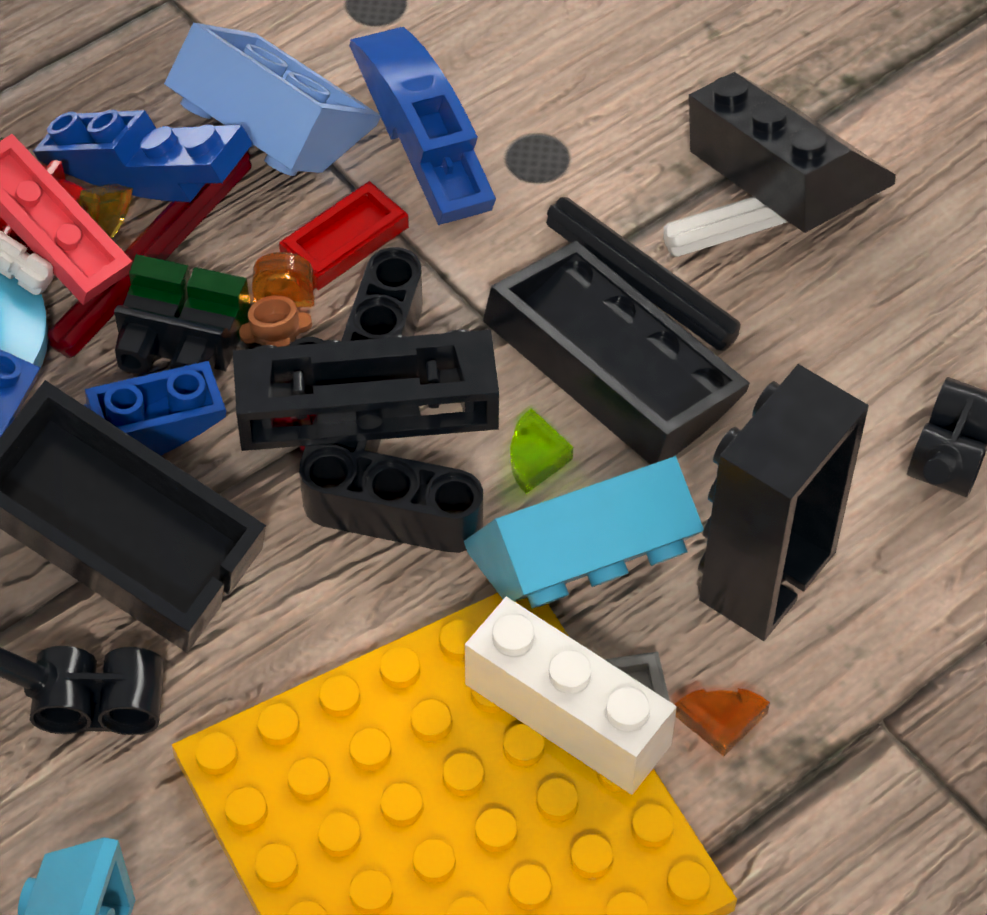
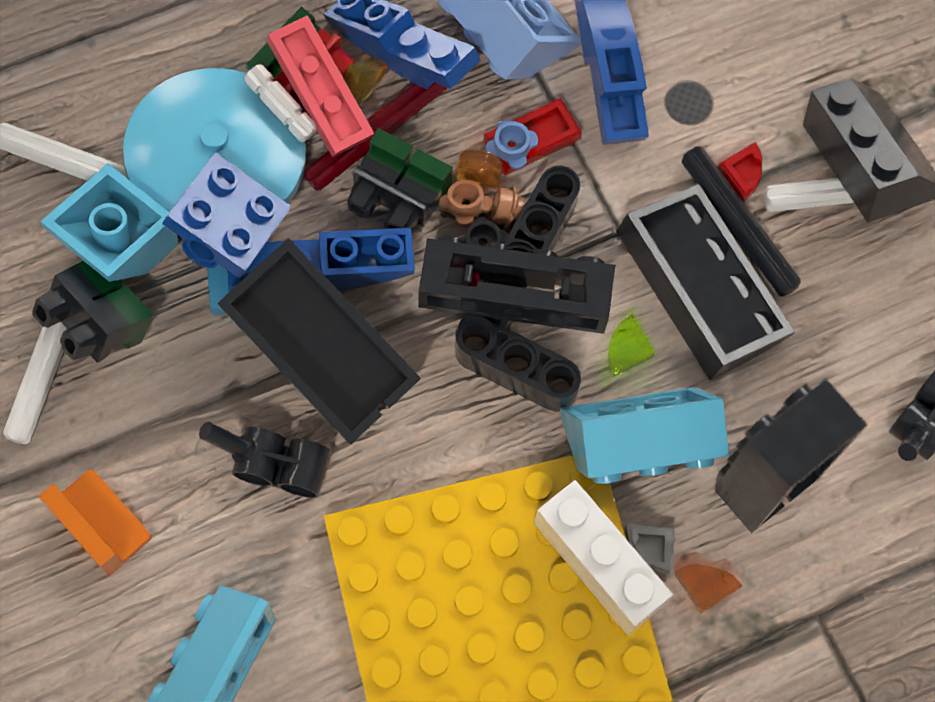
camera: 10 degrees right, 15 degrees up
none -> medium blue plate [486,120,538,169]
none -> nougat plate [490,186,525,229]
none -> red tile [718,142,762,202]

